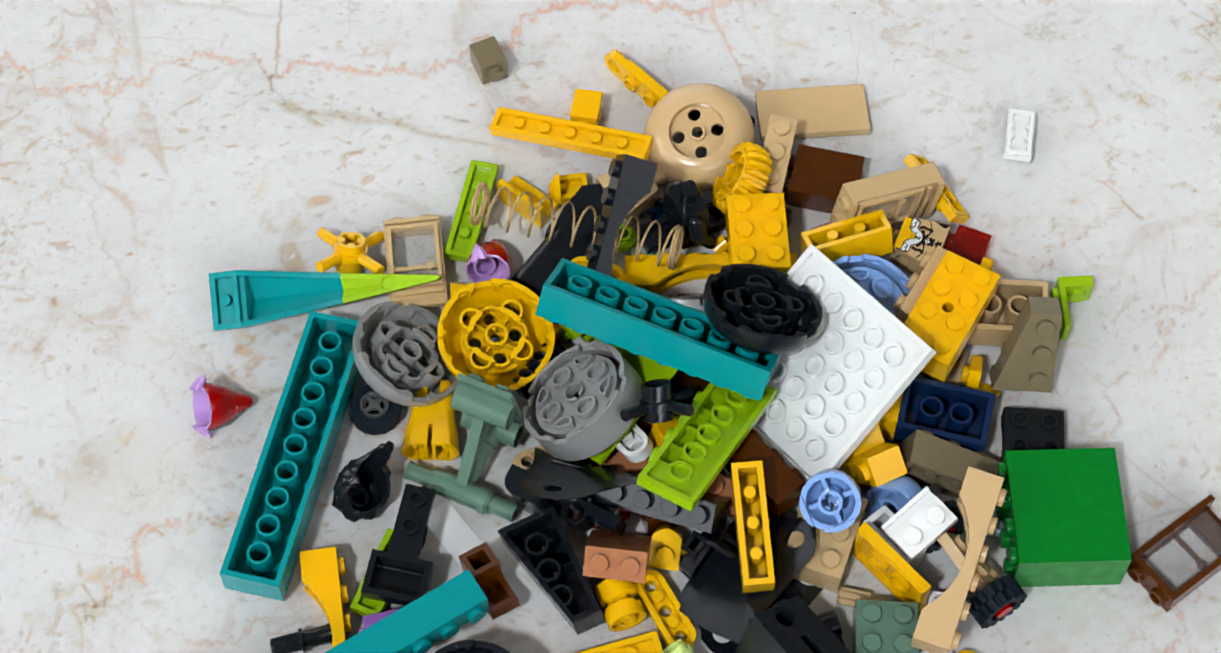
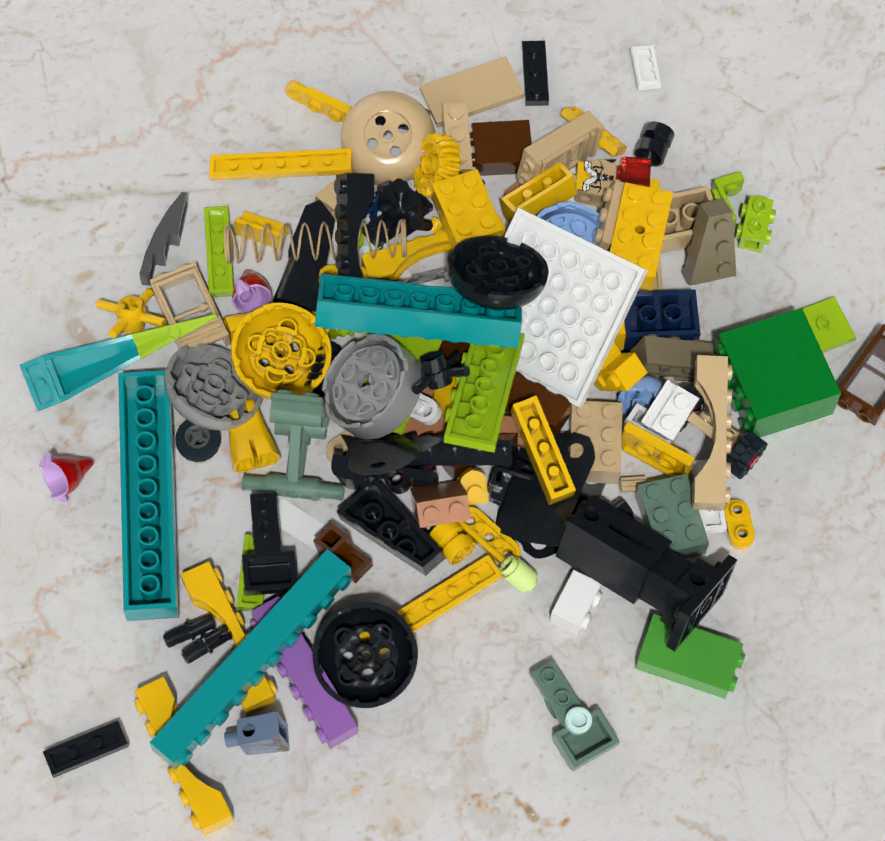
camera: 20 degrees left, 5 degrees up
black hair [332,441,394,523] -> none
dark tan brick [469,36,508,85] -> none
yellow plate [549,172,587,205] -> none
yellow brick [570,88,603,126] -> none
light blue cylinder [799,469,862,533] -> none
yellow plate [960,355,1000,397] -> none
black brick [1001,407,1065,462] -> none
none -> dark grey slope [139,192,188,286]
none -> black axle [163,614,216,648]
none -> black plate [521,41,549,106]
none -> black wheel [634,121,675,167]
none -> lime brick [735,195,776,253]
none -> lime plate [802,297,856,353]

